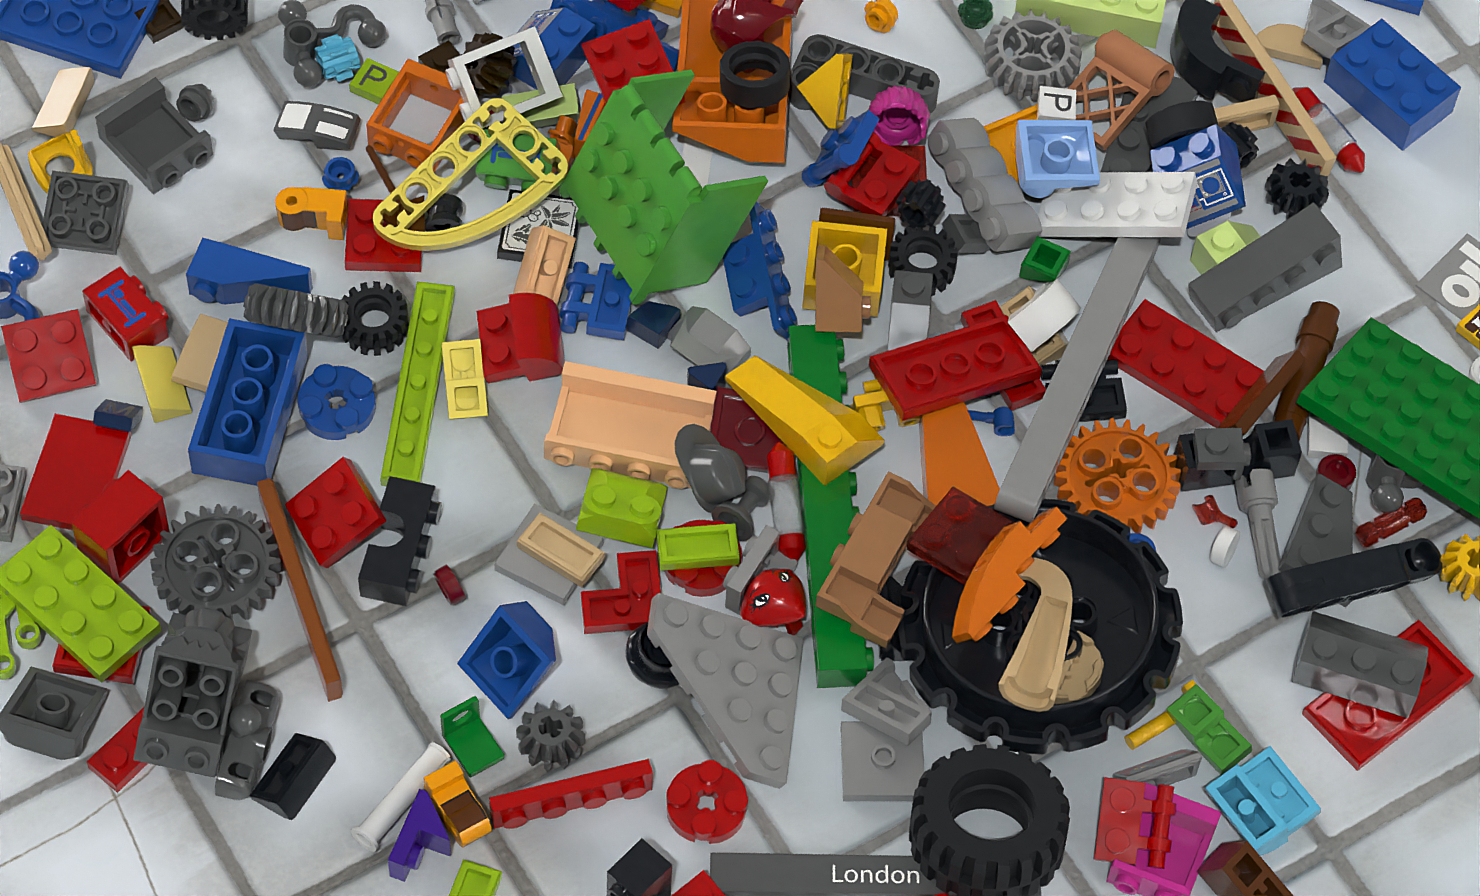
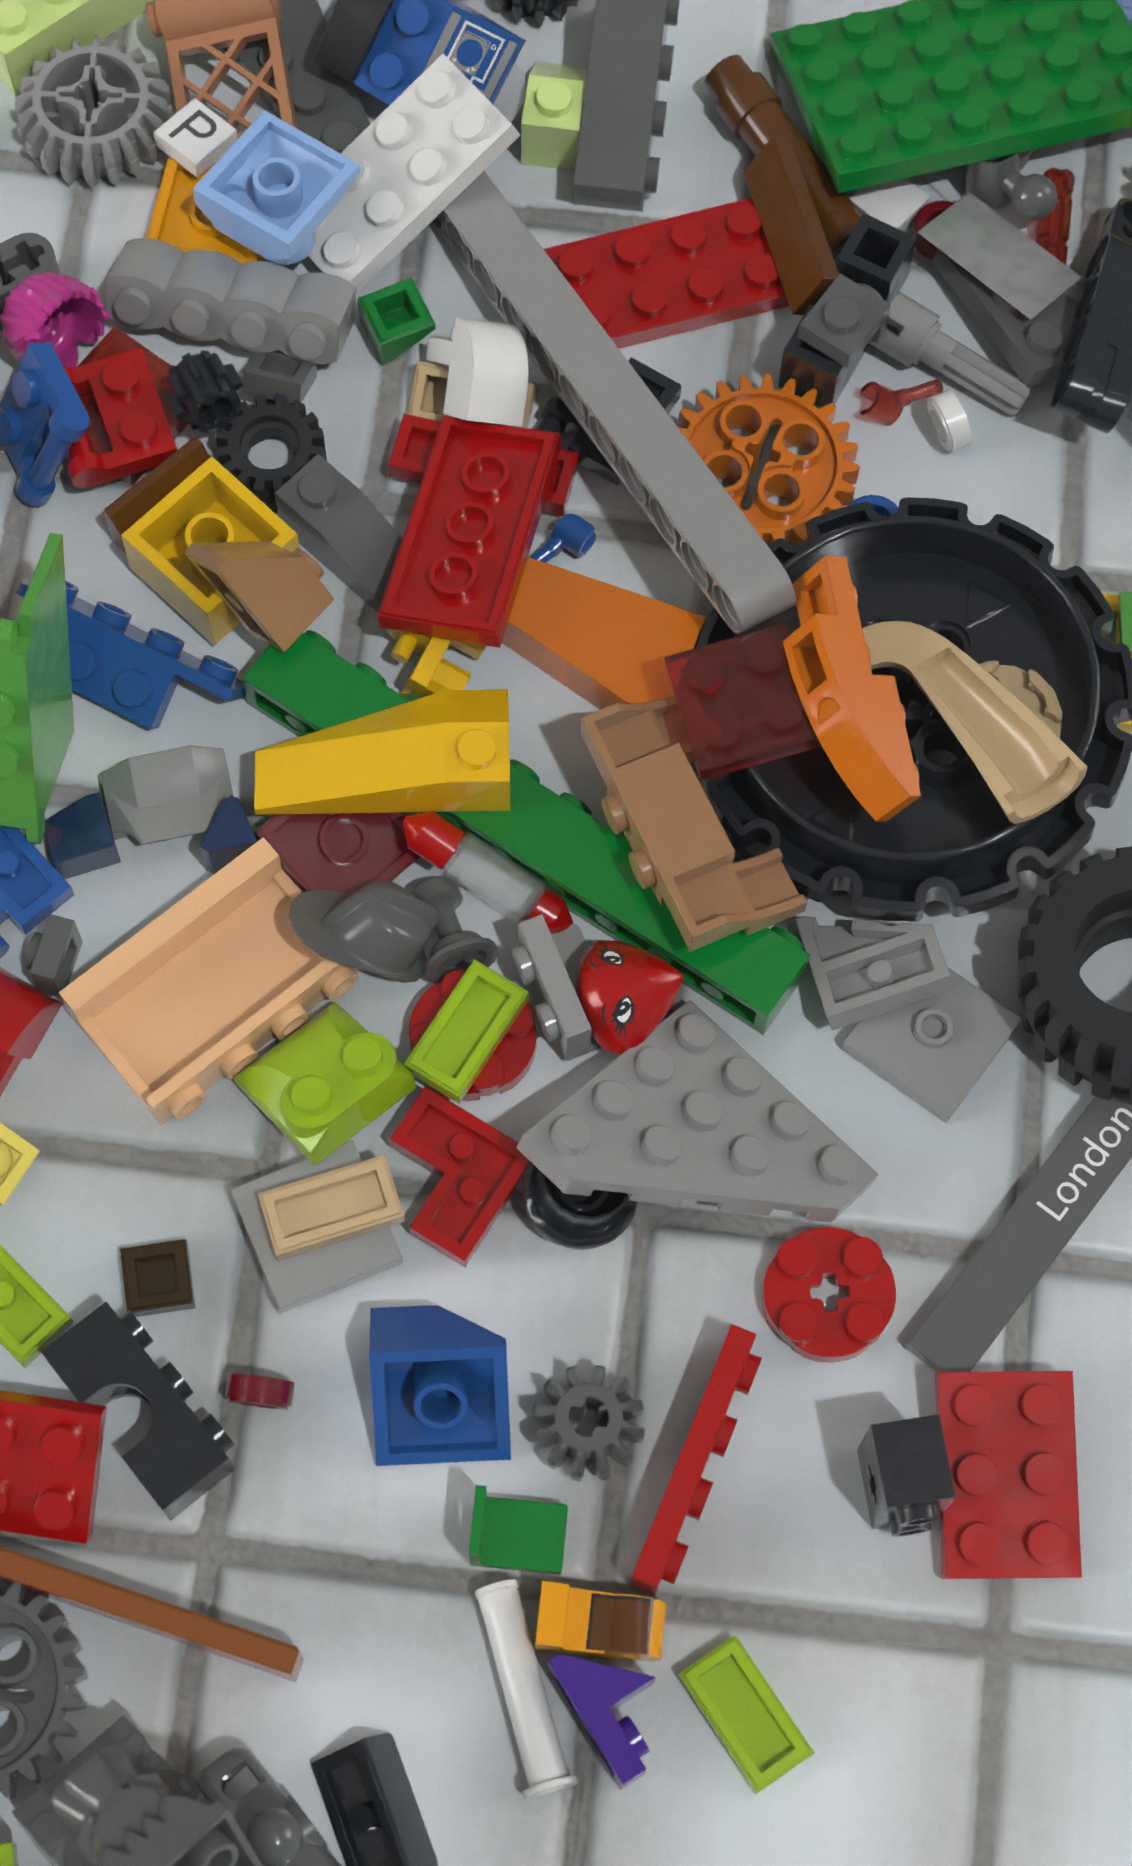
camera: 50 degrees left, 10 degrees up
none -> dark grey plate [25,914,83,999]
none -> dark brown tile [120,1239,196,1317]
none -> flat silver sticker [917,192,1082,320]

